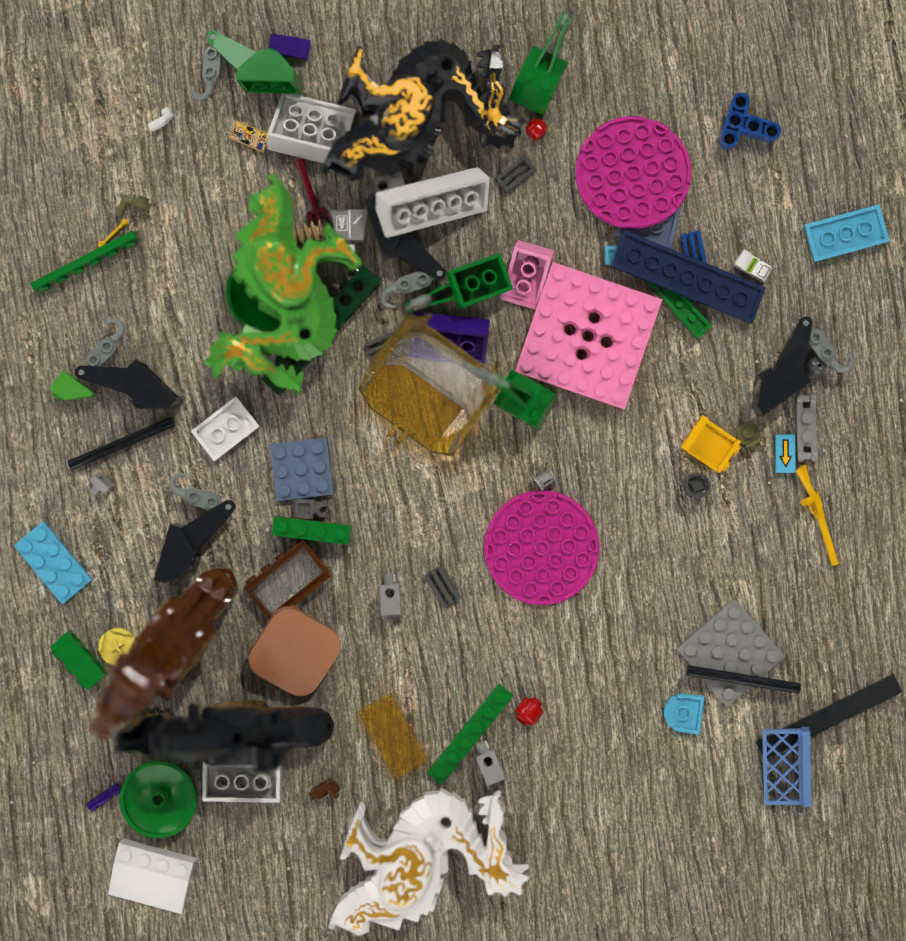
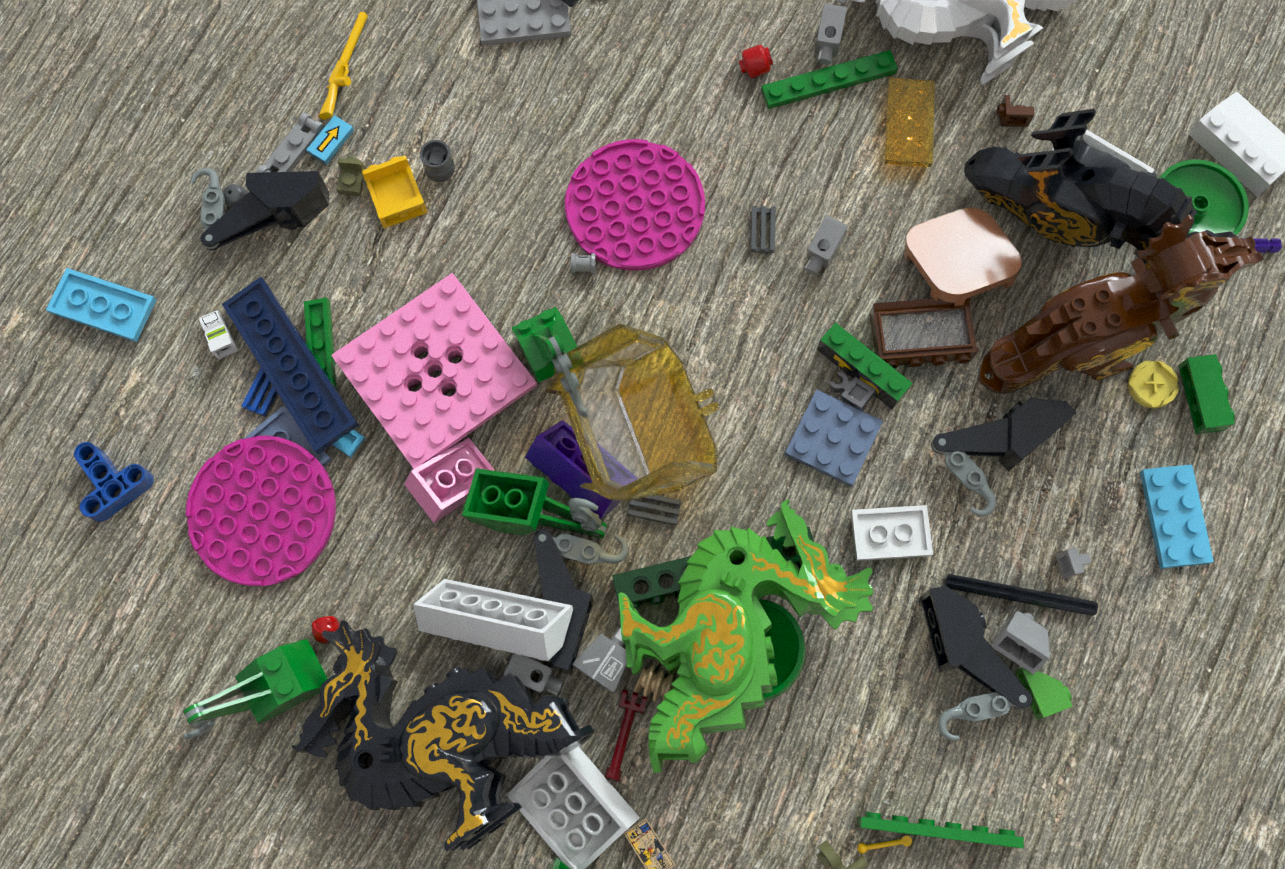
camera: 150 degrees left, 15 degrees down
dark grey tile [495,155,537,194] -> none
none -> light grey torso [991,611,1050,674]

